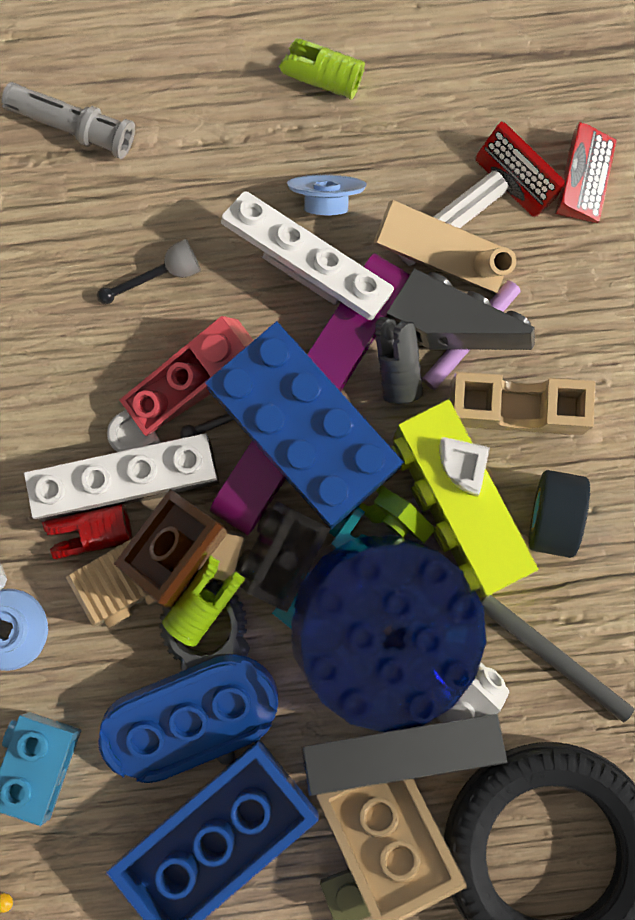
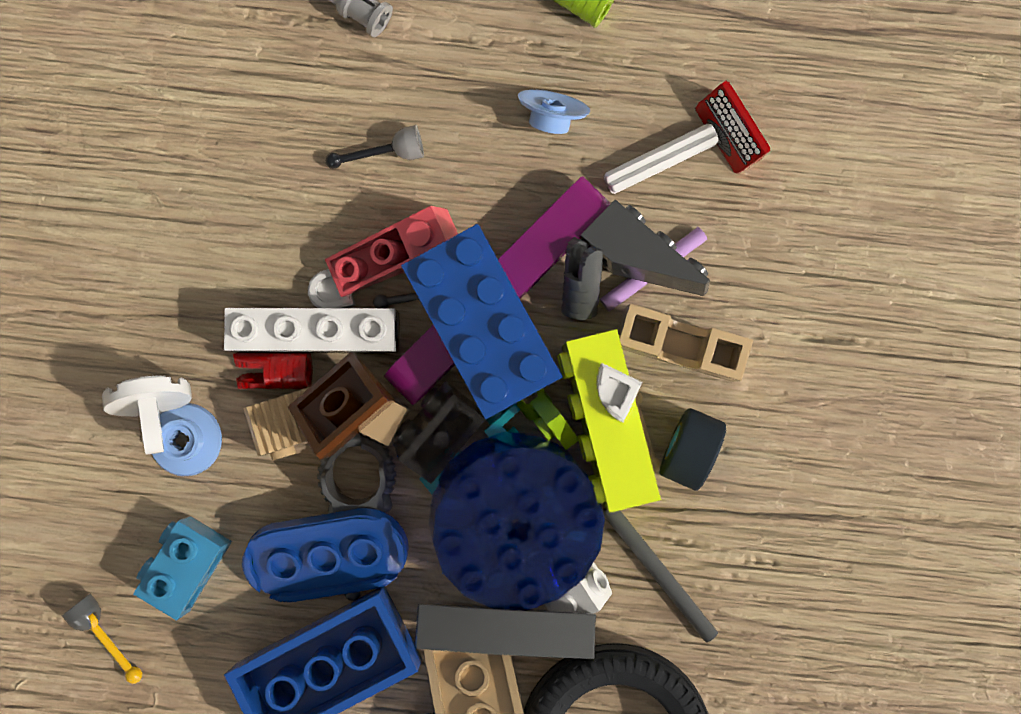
camera: 10 degrees right, 5 degrees up
lime hinge [162,555,245,646] -> none
white bracket [221,191,394,320] -> none
tan piece [373,200,516,294] -> none
slope [555,122,617,223] -> none

